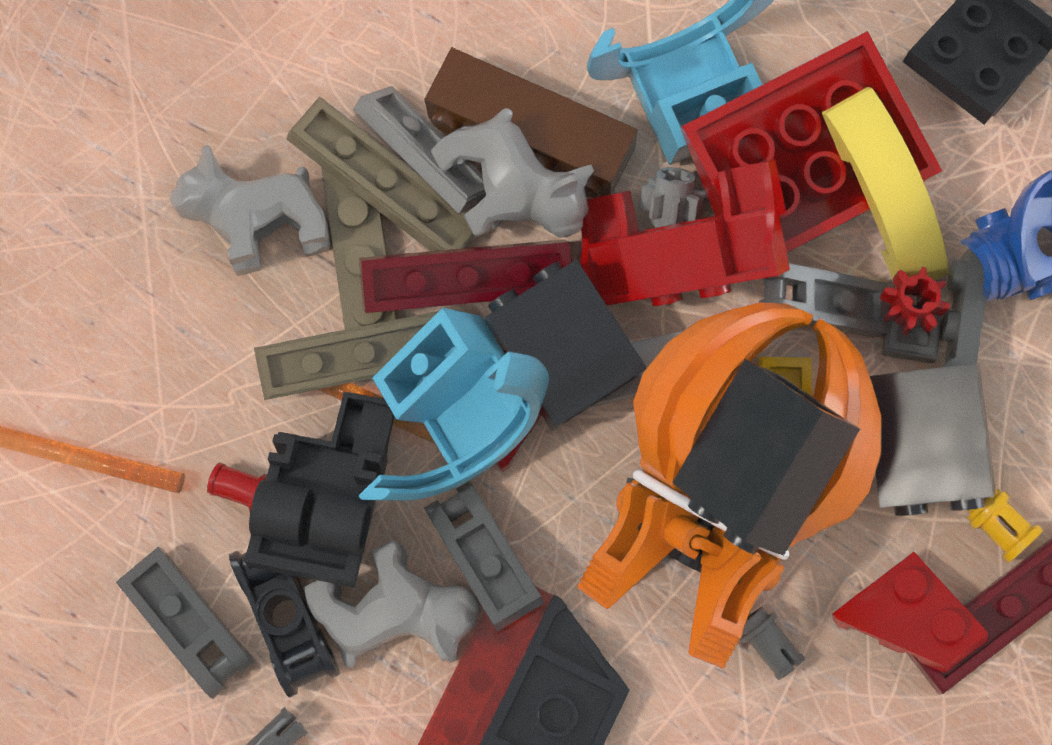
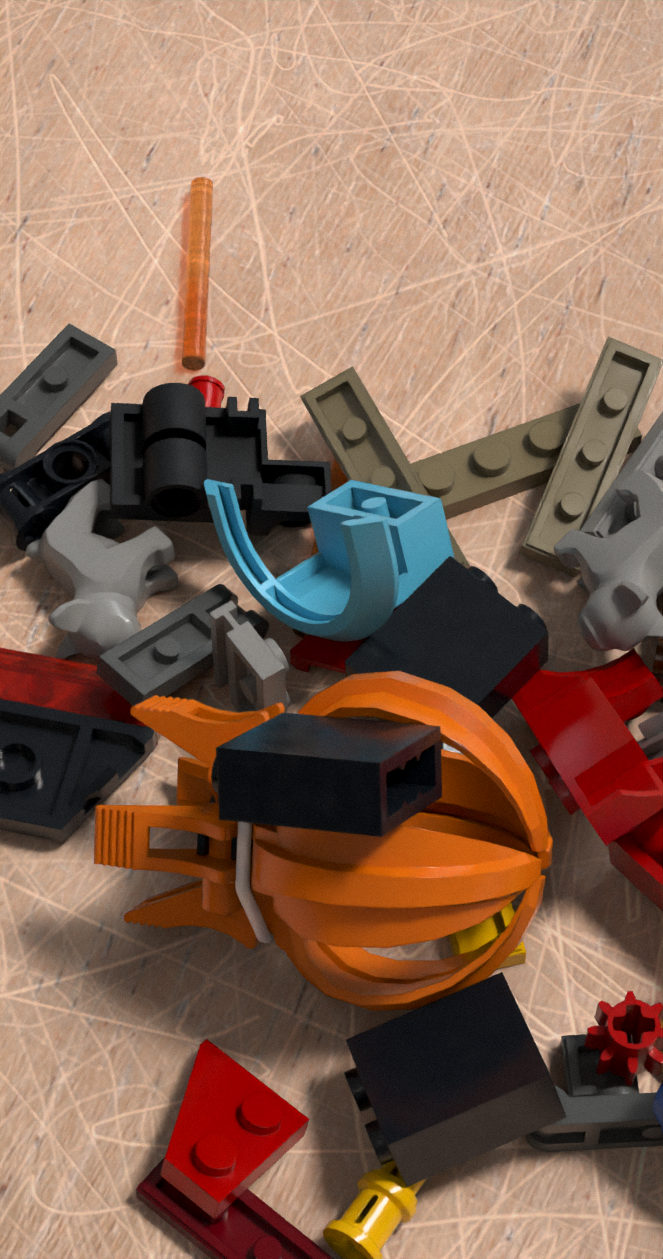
camera: 70 degrees right, 20 degrees down
light grey animal [170,145,330,276] -> none
dark red plate [359,239,571,313] -> none
dark grey pin [740,607,805,680] -> none
dark grey plate [758,263,888,337] -> none
none -> light grey plate [210,600,291,713]

